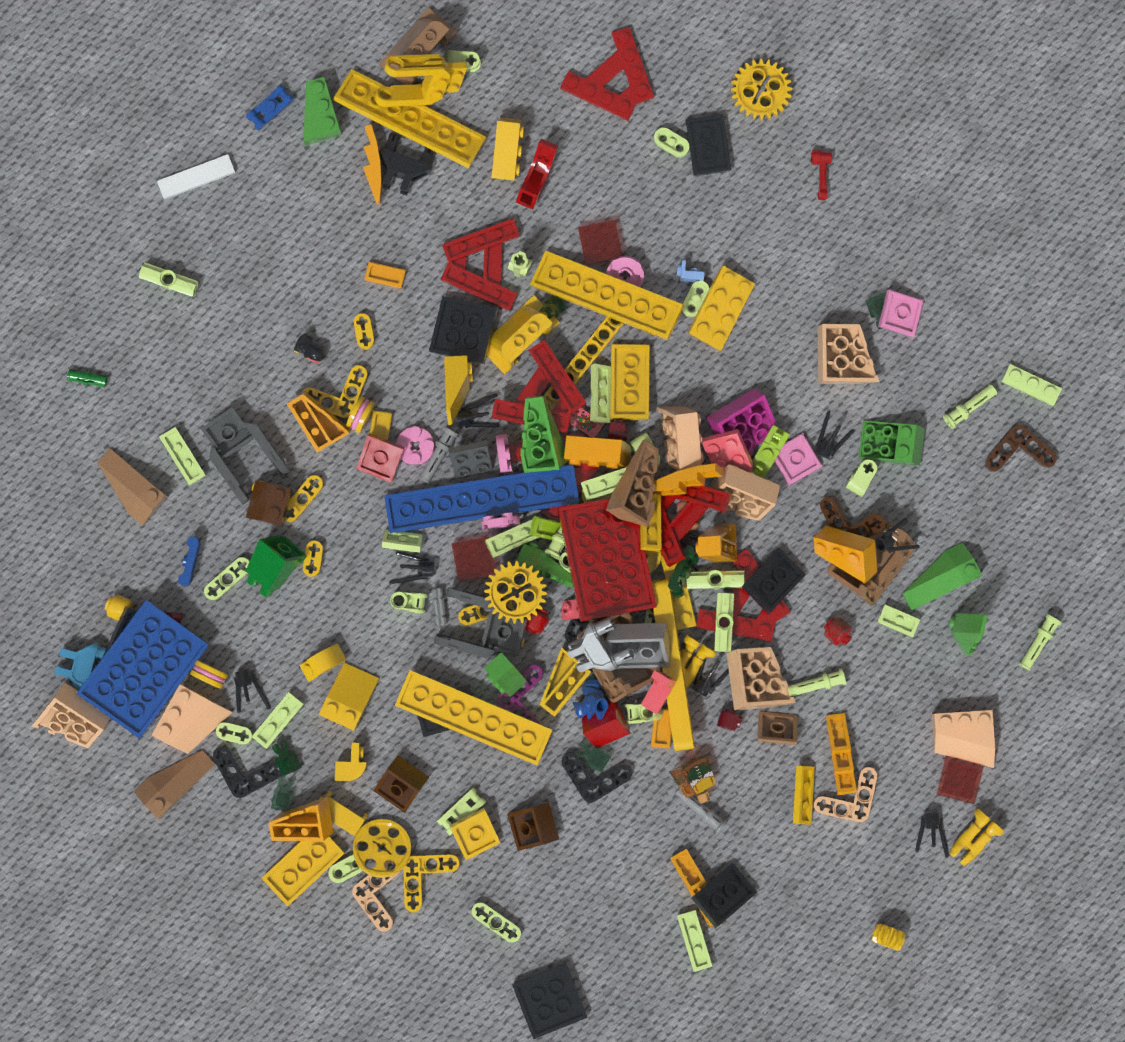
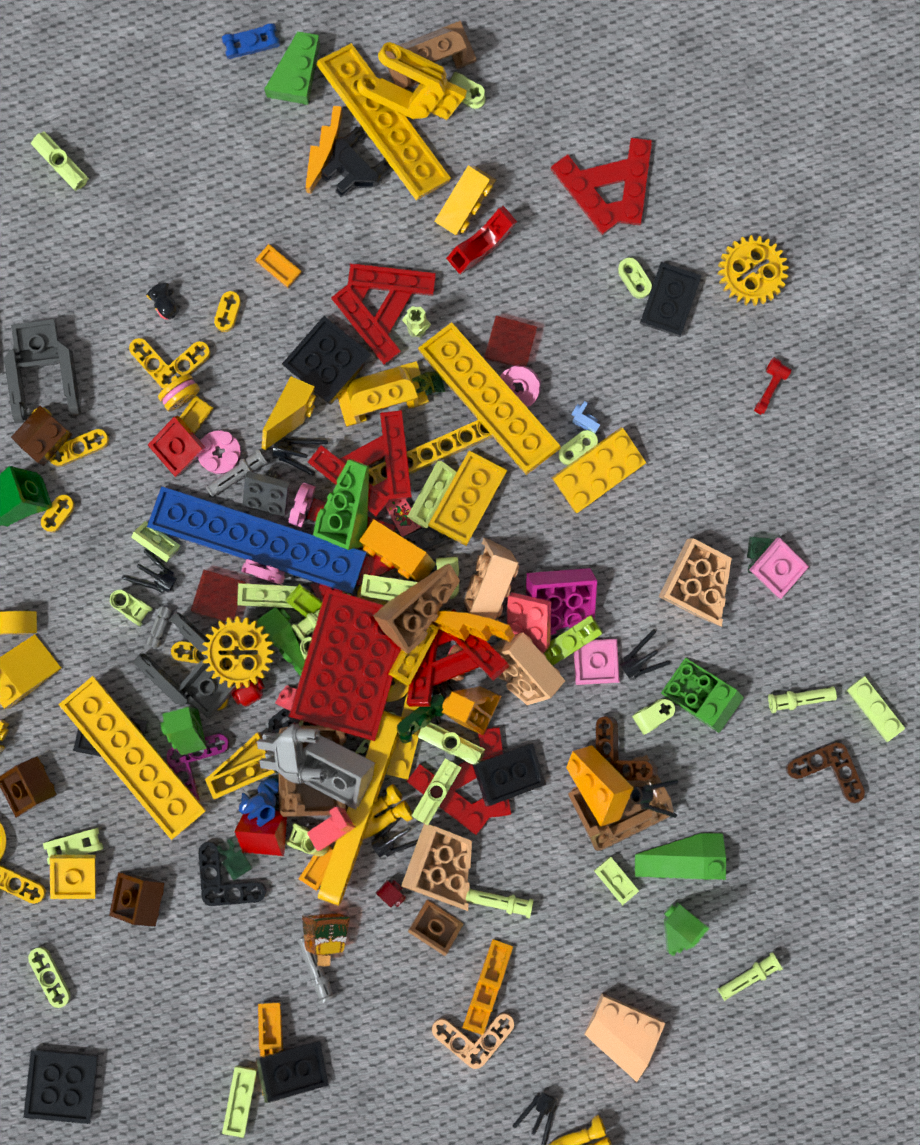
camera: 25 degrees right, 0 degrees up
white tile [157,154,235,200] -> none
light orange wedge [287,391,351,453] -> none
dark red plate [607,419,628,441] -> none
yellow plate [793,766,815,825] -> none
red head [824,617,852,646] -> none
clear red plate [936,757,983,804] -> none

